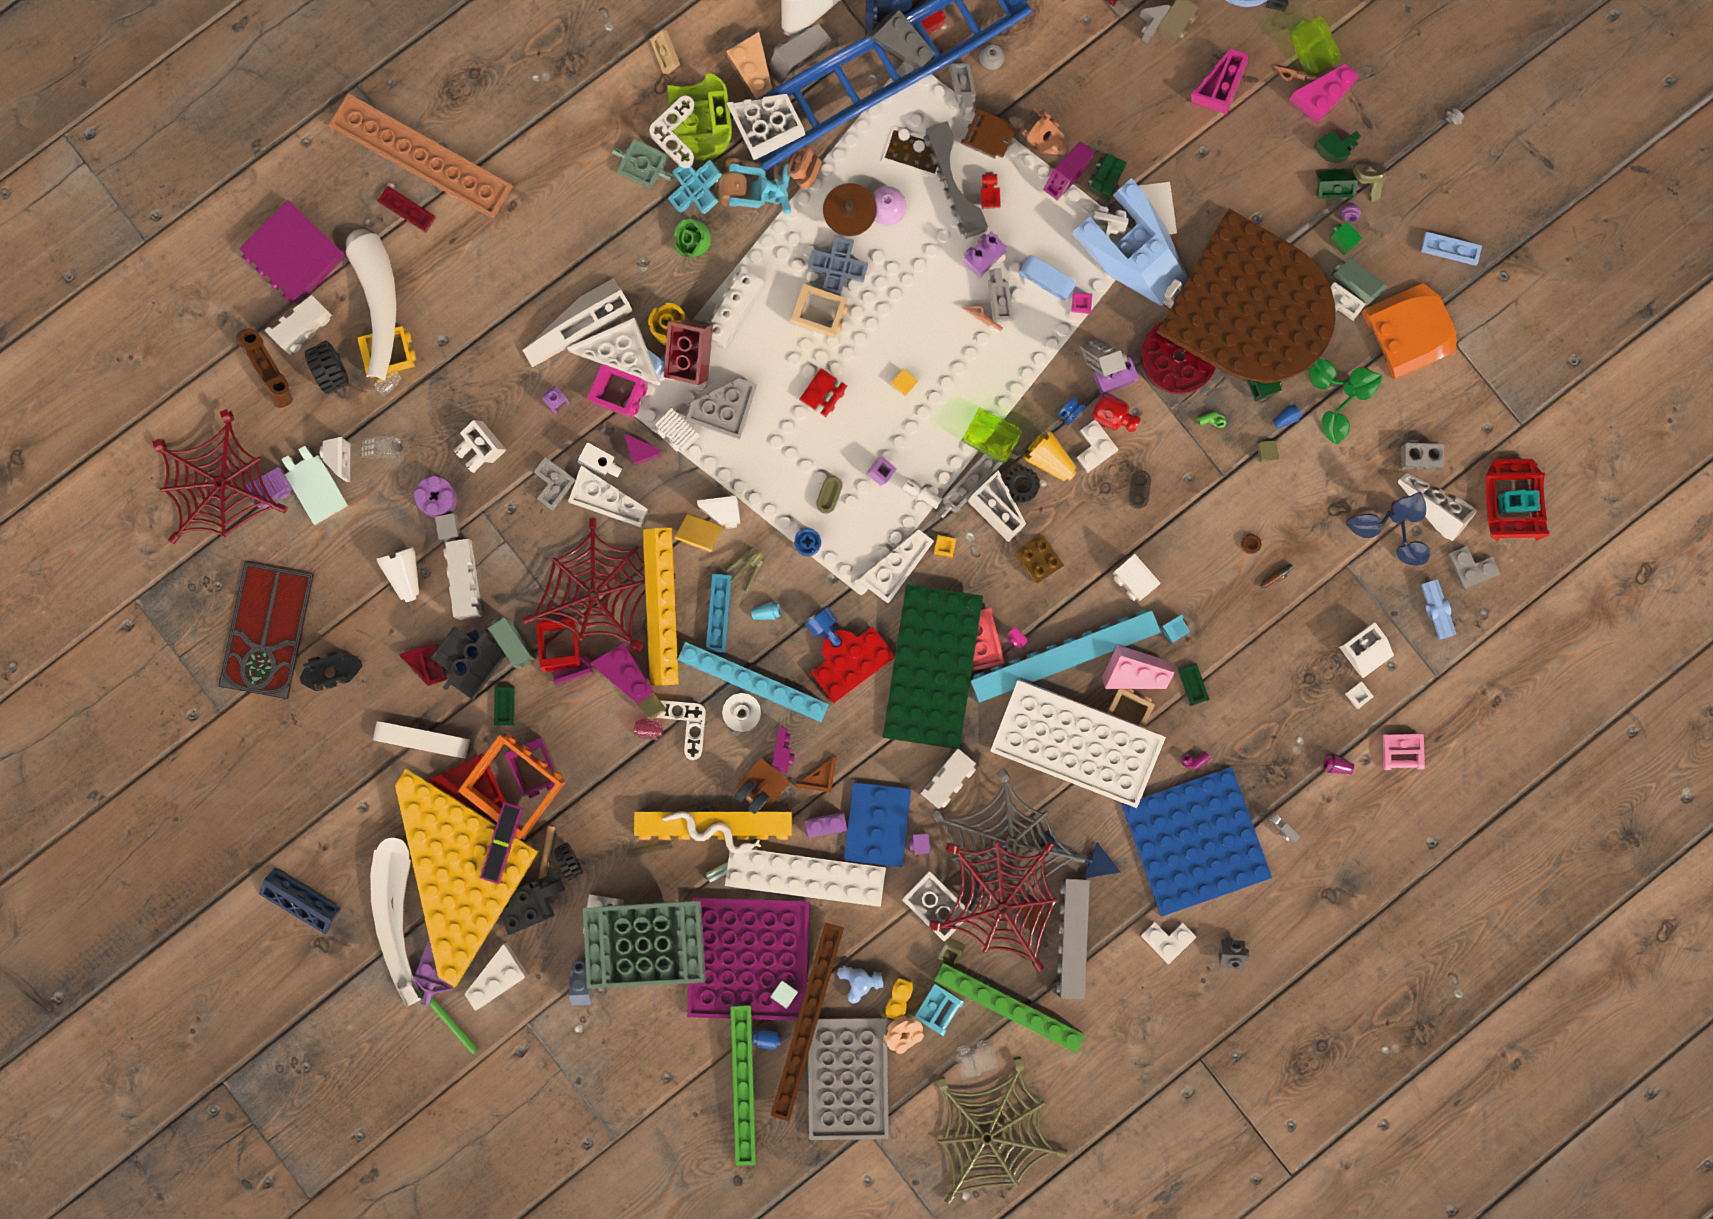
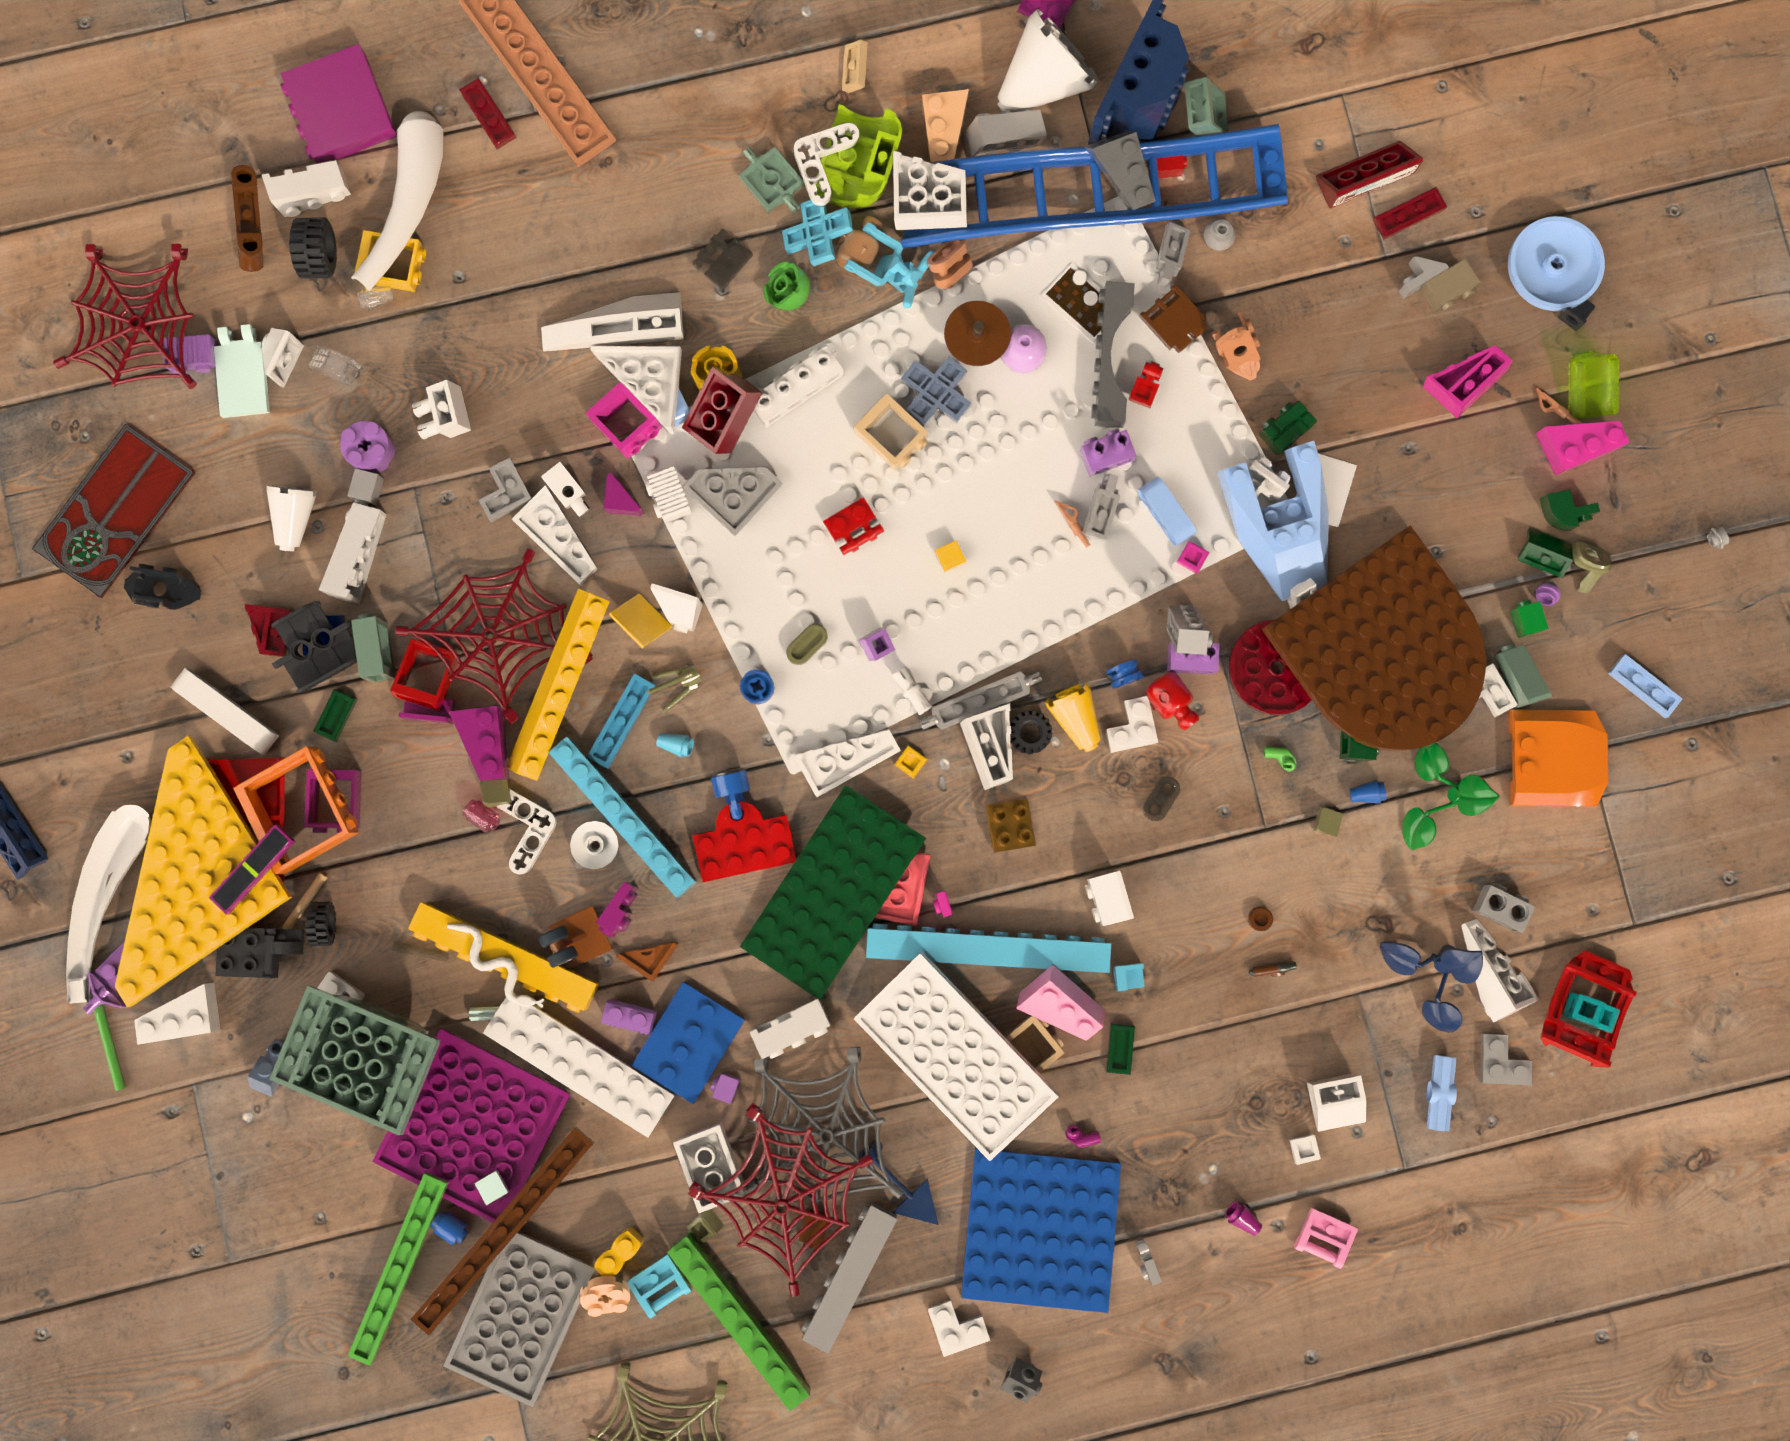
camera: 25 degrees right, 0 degrees up
medium lavender window [542,387,570,415] -> none
light blue animal [837,966,883,1003] -> none
clear brick [954,1040,999,1080] -> none
clear neon green piece [961,407,1022,462] -> none
magenta window [1043,141,1095,201] -> none
none -> clear smoke plate [692,229,753,291]

